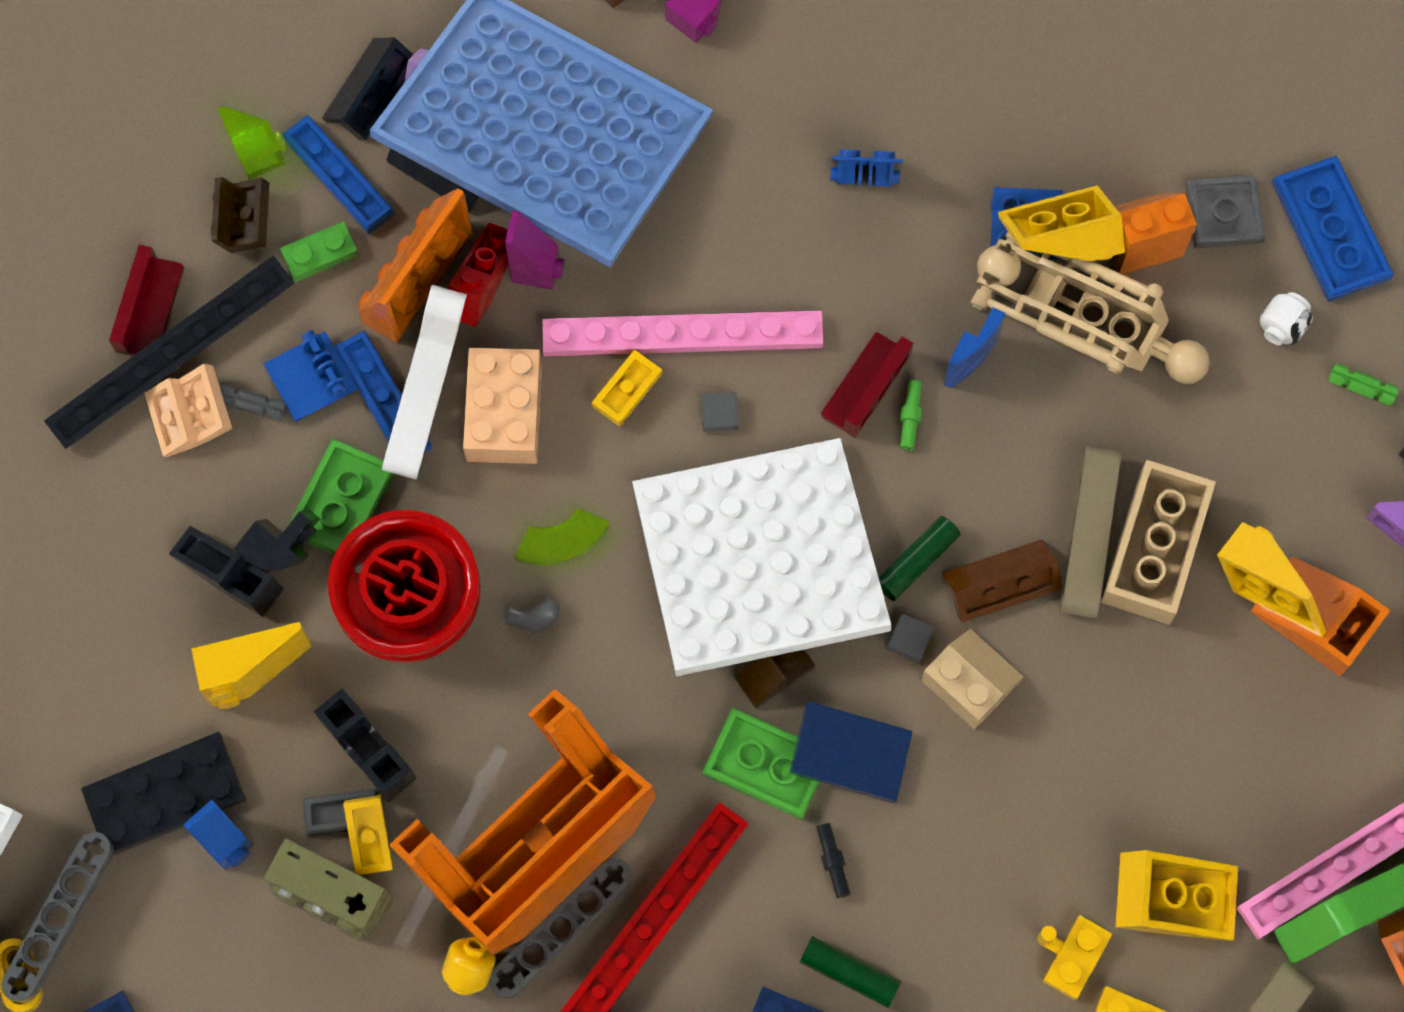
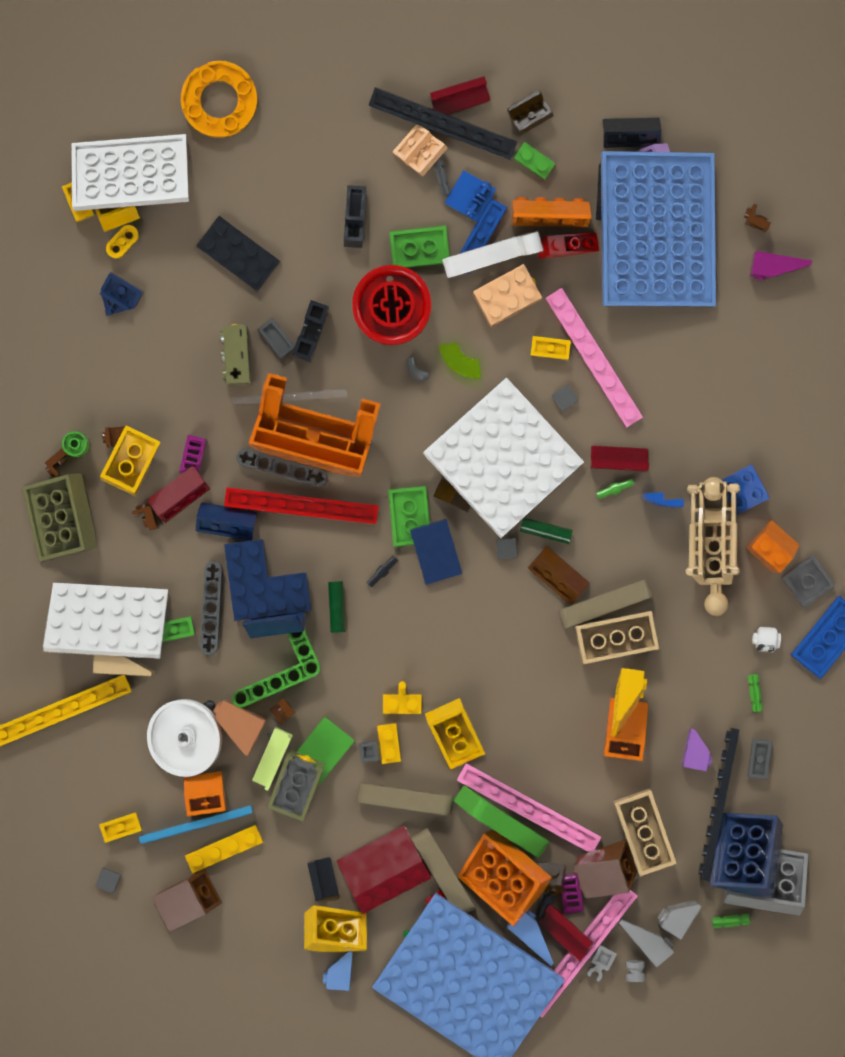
camera: 55 degrees right, 15 degrees up
dark grey beam [1,832,114,1003] -> none
blue slope [183,800,253,870] -> none
yellow slope [191,622,312,709] -> none
clear neon green slope [217,106,288,180] -> none
black brick [234,509,321,571] -> none
blue tile [281,115,395,235] -> none
yellow plate [343,795,393,875] -> none
yellow head [442,937,496,995] -> none
magenta slope [505,210,565,290] -> none
blue hinge [830,149,903,187] -> none
tan slope [921,628,1024,730] -> none
yellow slope [998,185,1125,261] -> none

